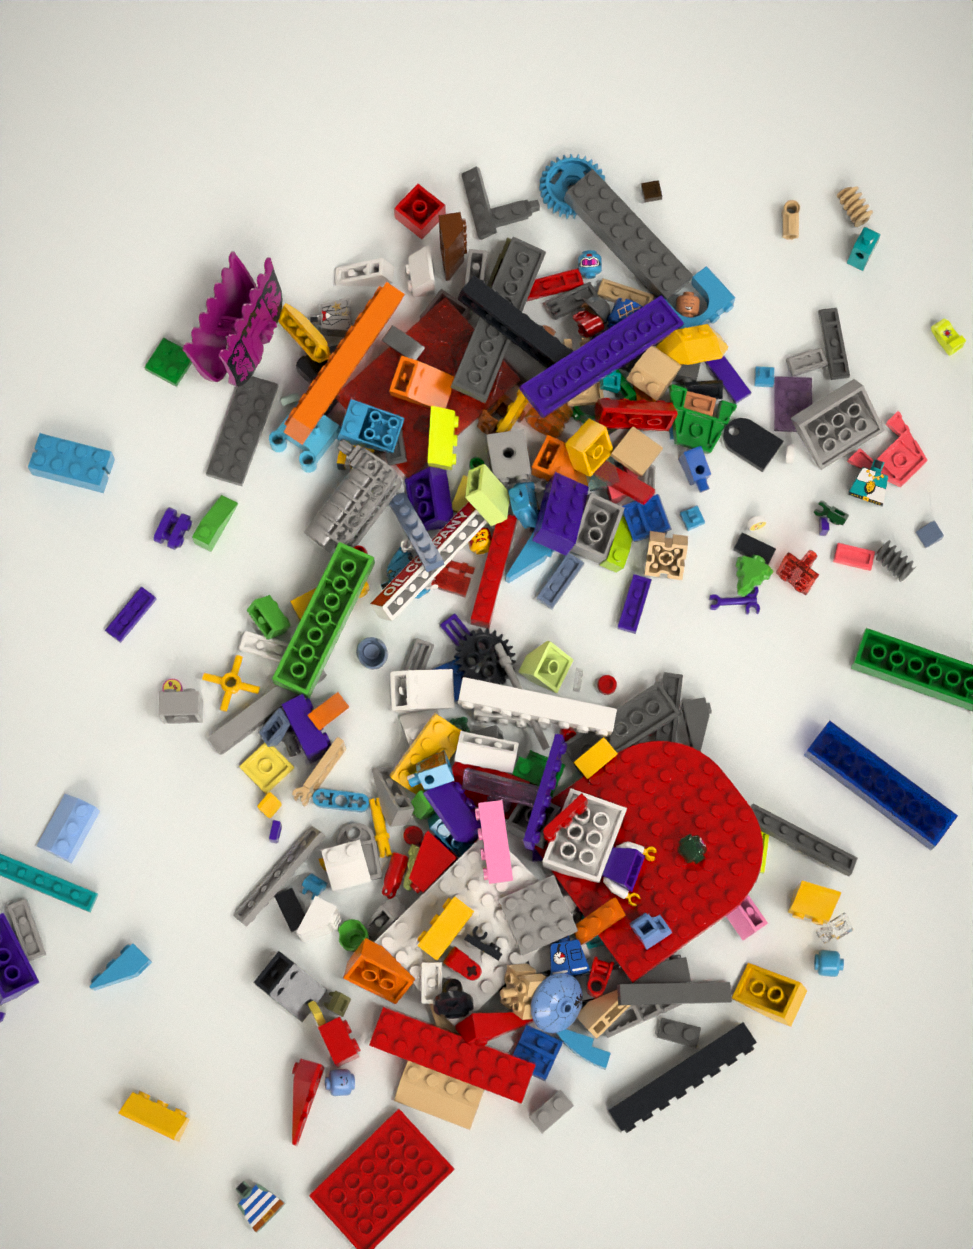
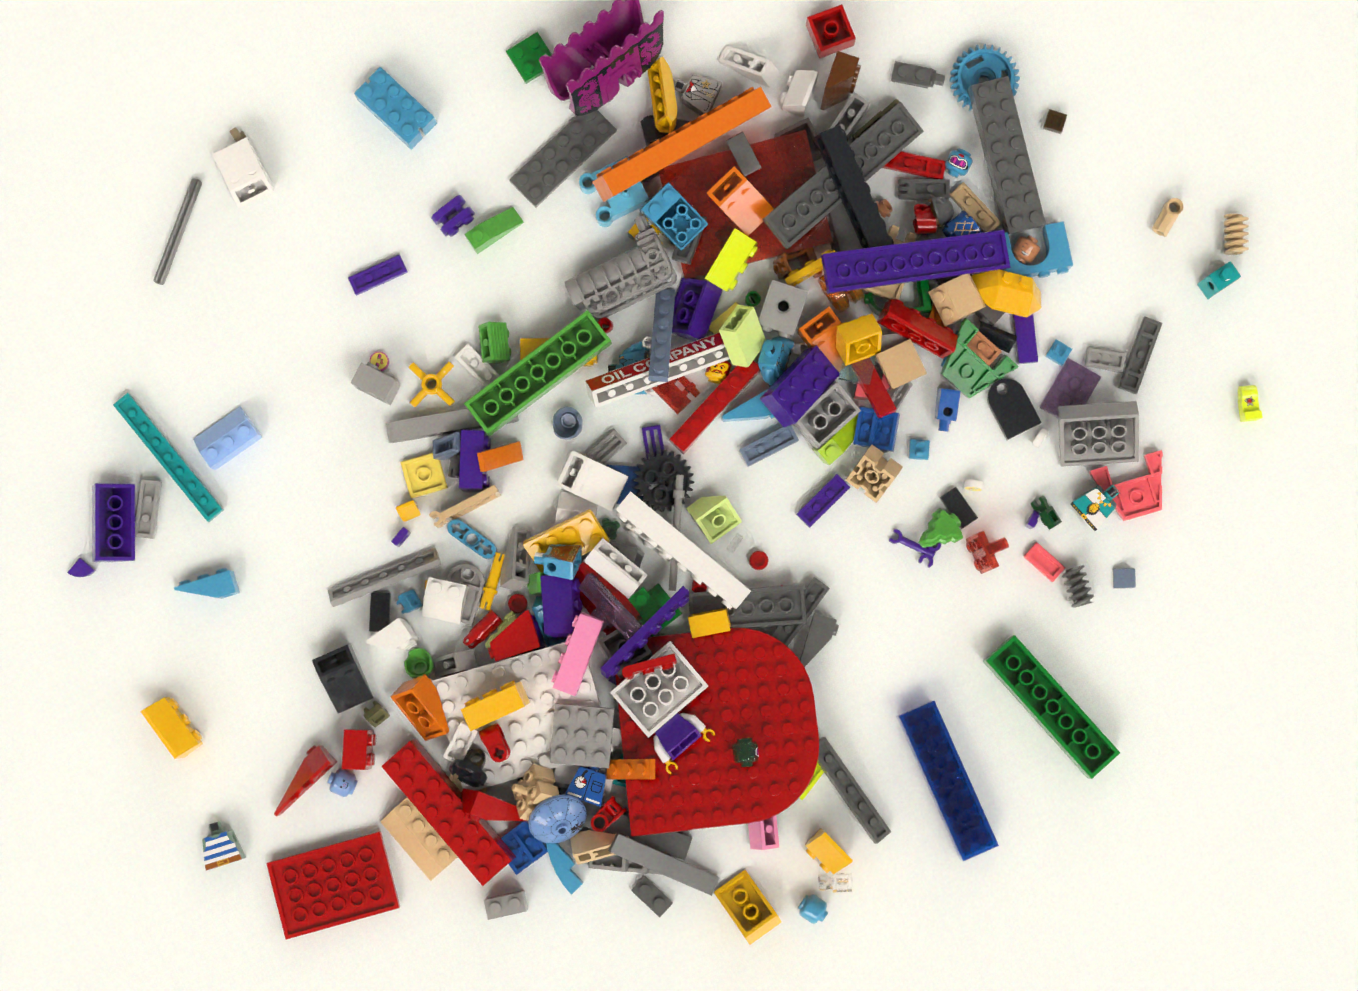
camera: 30 degrees right, 10 degrees up
light aqua tile [280,393,300,406] -> none
light yellow tile [308,1001,326,1026] -> none
dark grey plate [461,166,497,240] -> none
black plate [464,926,503,961] -> none
teal plate [600,371,621,393] -> none
black brick [607,1022,757,1134] -> none
medium blue brick [629,913,672,949] -> none

